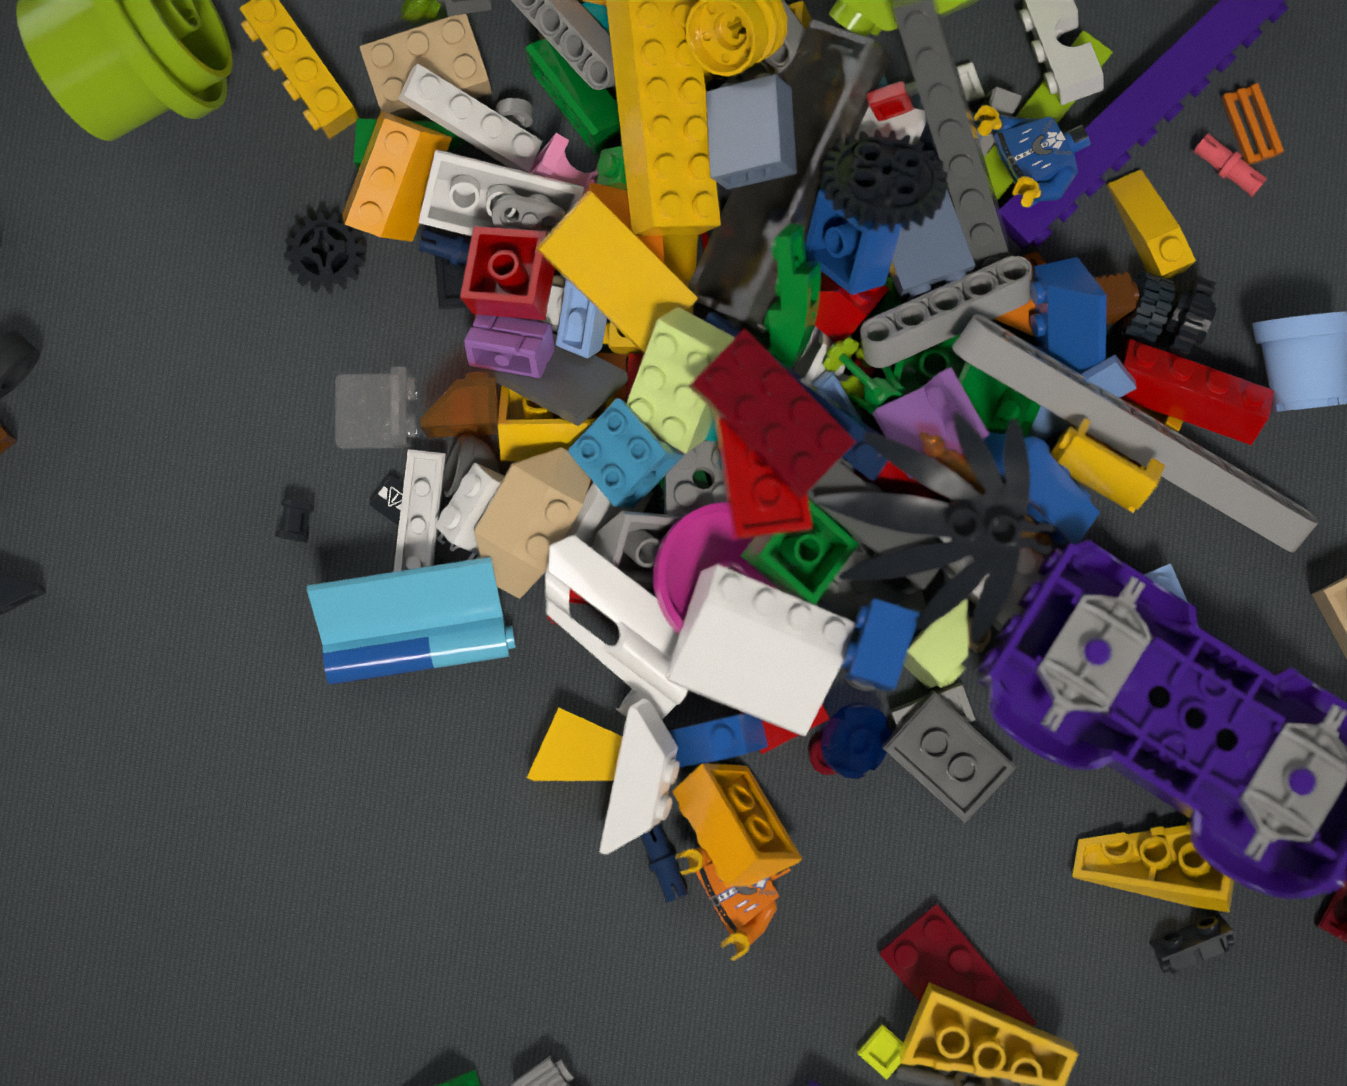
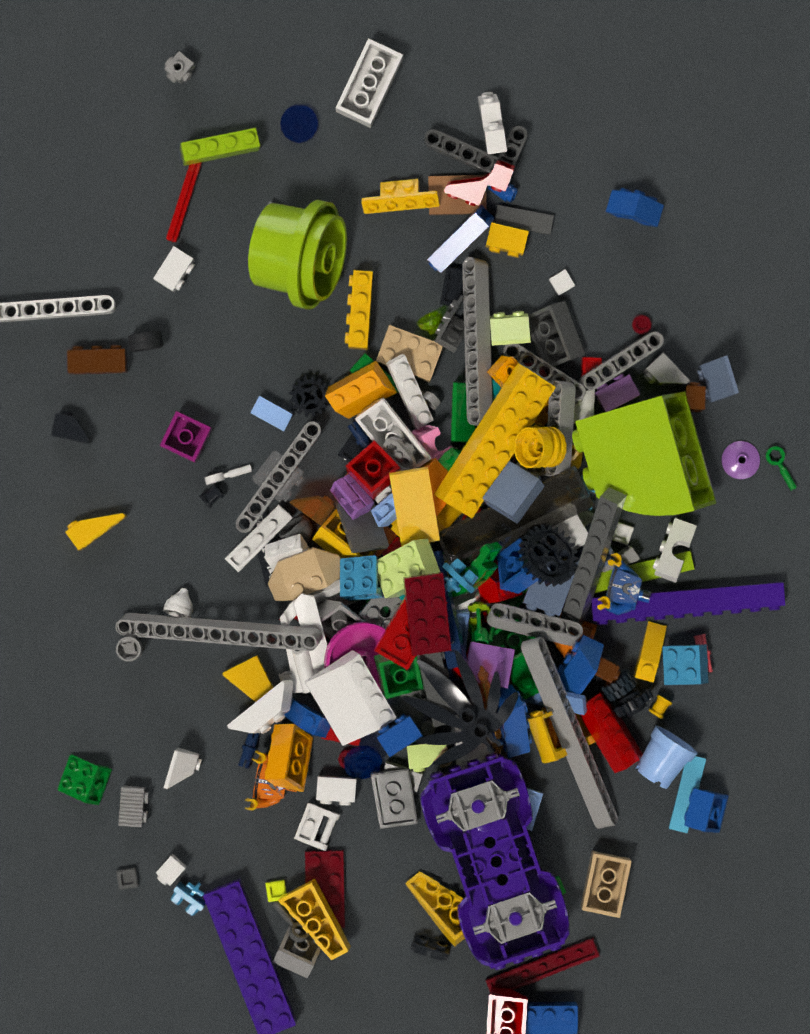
camera: 40 degrees right, 5 degrees up
medium azure door [307,557,516,685] -> none
red tile [866,81,914,122] -> none
orange tile [1221,83,1284,165] -> none
none -> yellow slope [65,513,127,551]
none -> light grey beam [115,613,323,651]
none -> light grey wheel [116,636,144,661]
none -> magenta brick [160,411,212,463]
none -> white helmet [163,588,193,618]
none -> white slope [164,748,202,789]
none -> white piece [204,464,252,485]
none -> light grey beam [236,422,321,533]
none -> light blue slope [251,396,293,431]
none -> white plate [294,802,340,851]
none -> white brick [316,775,357,805]
none -> dark azure hips [442,558,478,594]
none -> yellow bush [648,694,672,719]
none -> dark azure brick [663,644,709,685]

